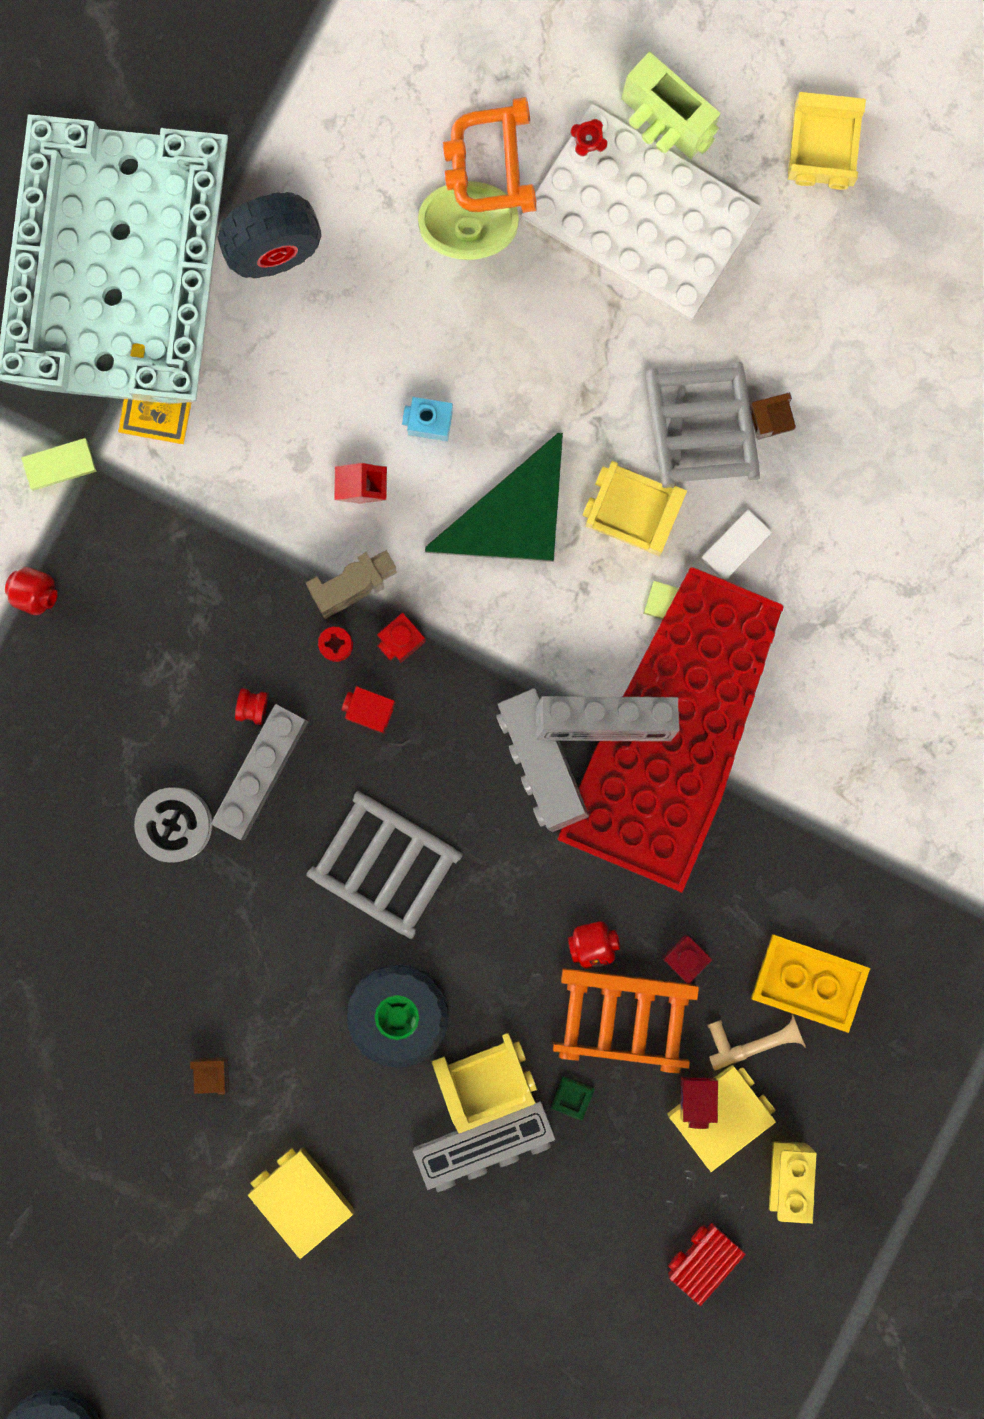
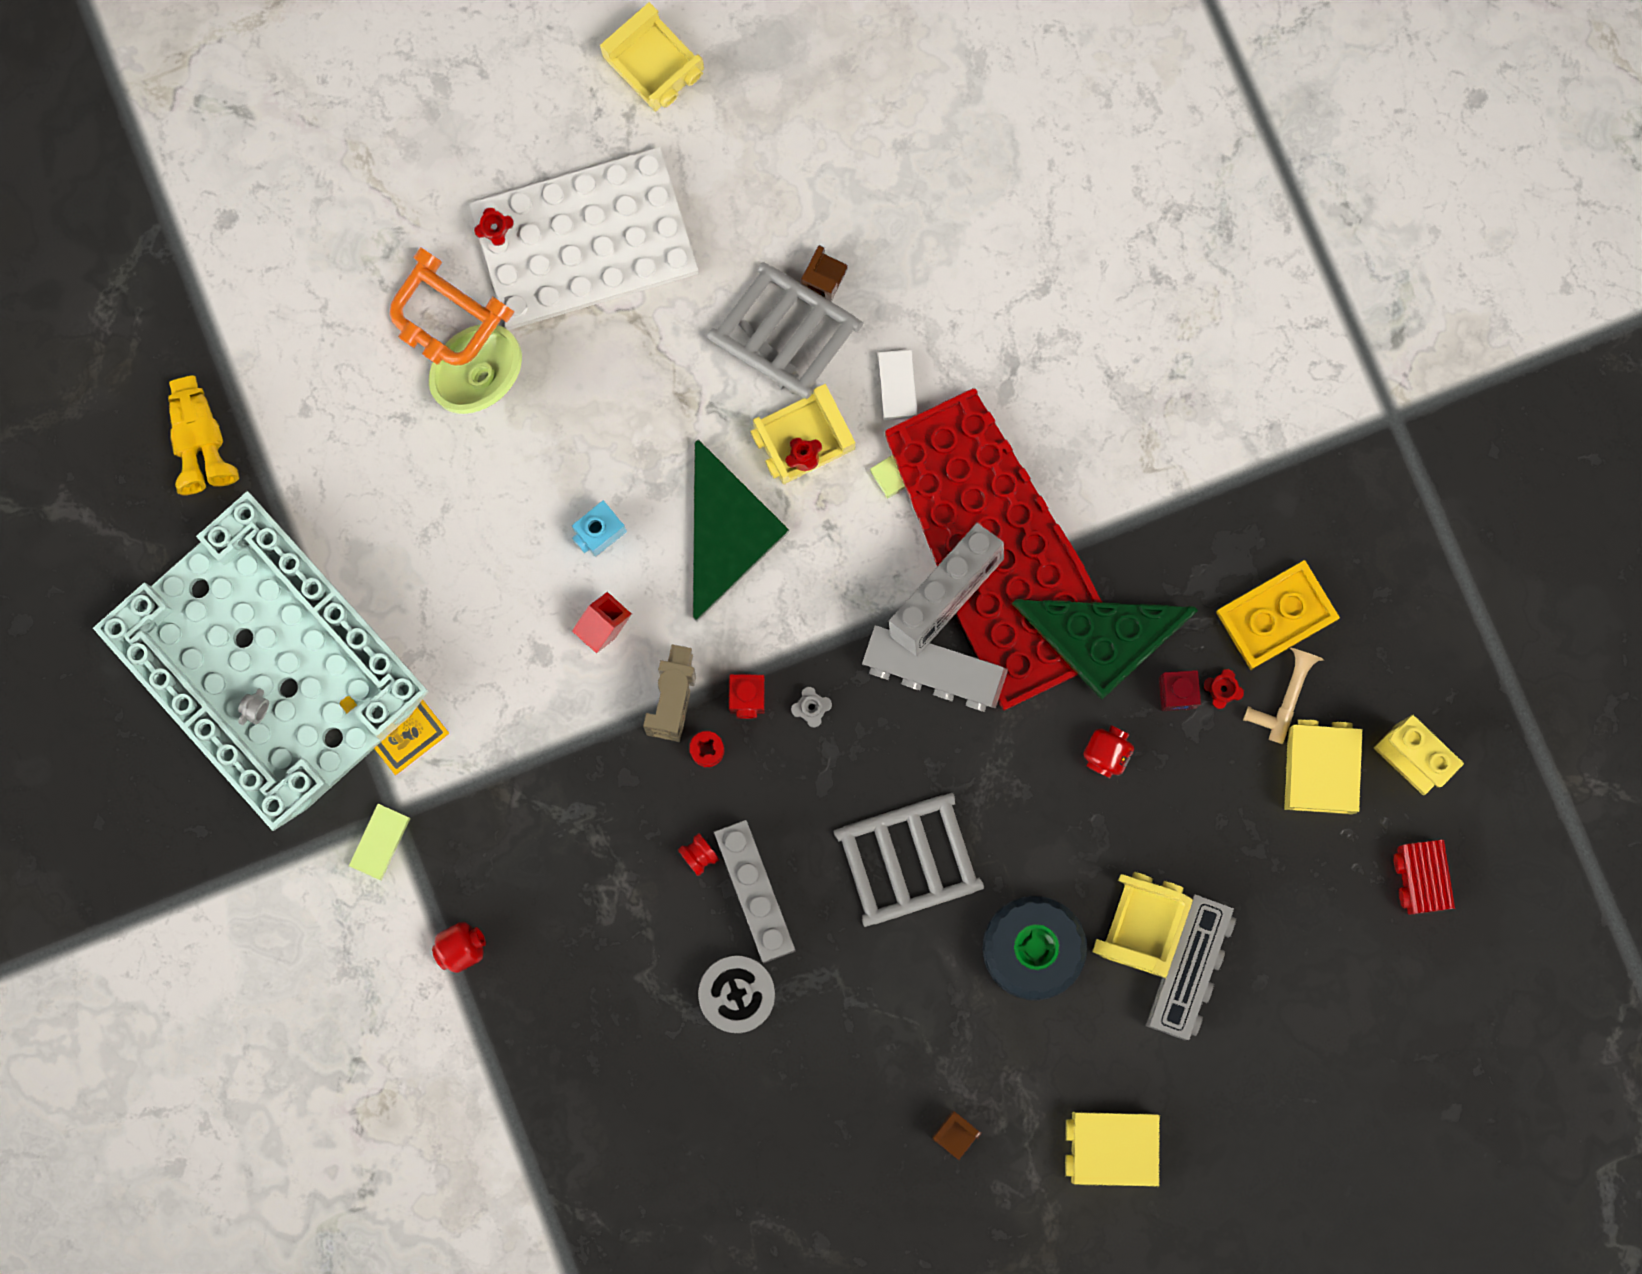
camera: 55 degrees left, 5 degrees down
black wheel [217,192,322,279] -> none
red brick [342,686,396,734] -> none
dark green tile [551,1076,595,1121] -> none
orange fence [552,968,699,1073] -> none
yellowish green piece [621,51,721,159] -> none
dark red brick [680,1077,718,1129] -> none
none -> yellow piece [168,376,239,495]
none -> light grey plate [238,688,269,725]
none -> red plate [785,438,822,471]
none -> light grey plate [791,687,832,727]
none -> dark green tile [1012,599,1198,700]
none -> red plate [1204,669,1244,709]

